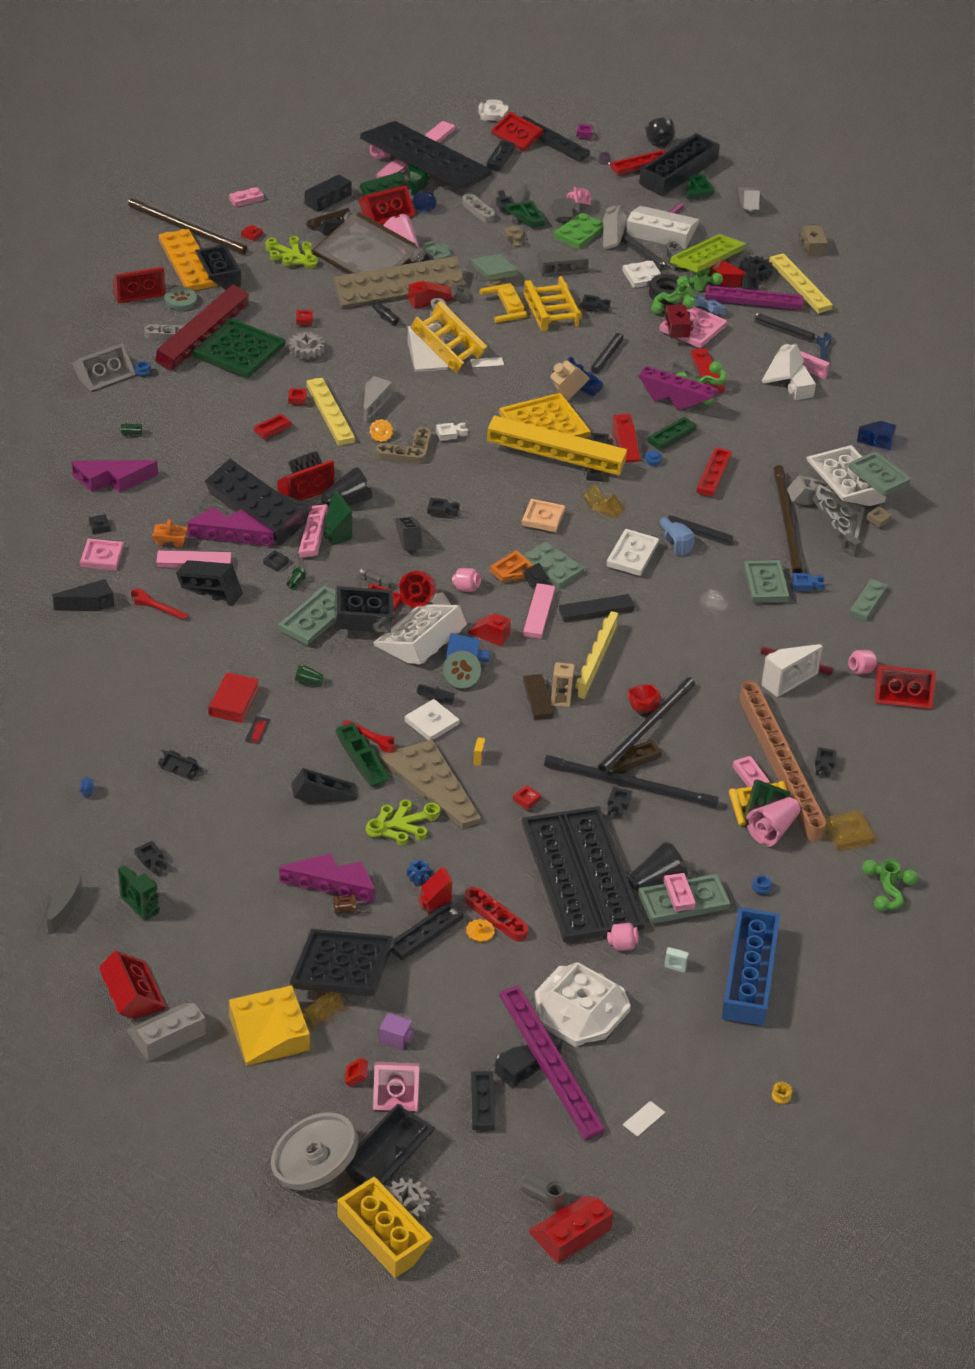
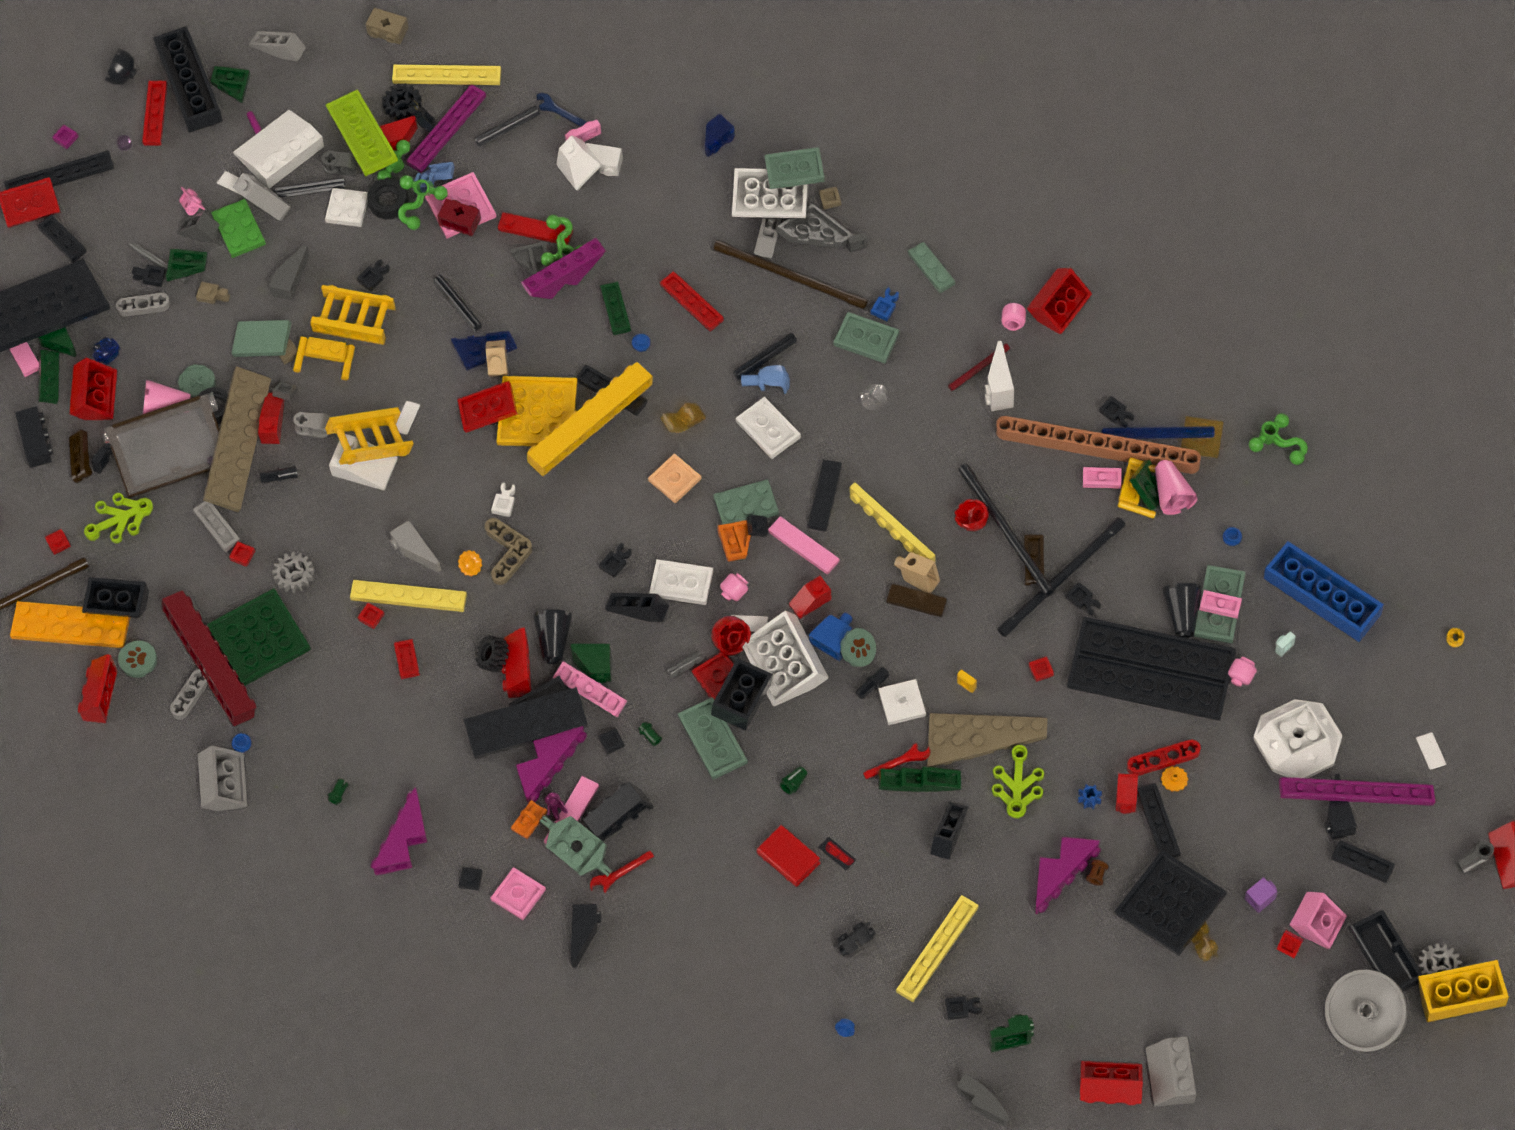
camera: 55 degrees left, 20 degrees up
yellow slope [229,985,310,1066] -> none
red slope [612,414,640,463] -> none
none -> light grey plate [193,501,241,552]
none -> red tile [457,381,518,433]
none -> sand green plate [540,815,613,877]
none -> flat silver piece [545,793,568,820]
none -> white plate [649,559,713,605]
none -> light yellow plate [896,895,979,1002]
none -> clear blue axle [1101,426,1215,439]

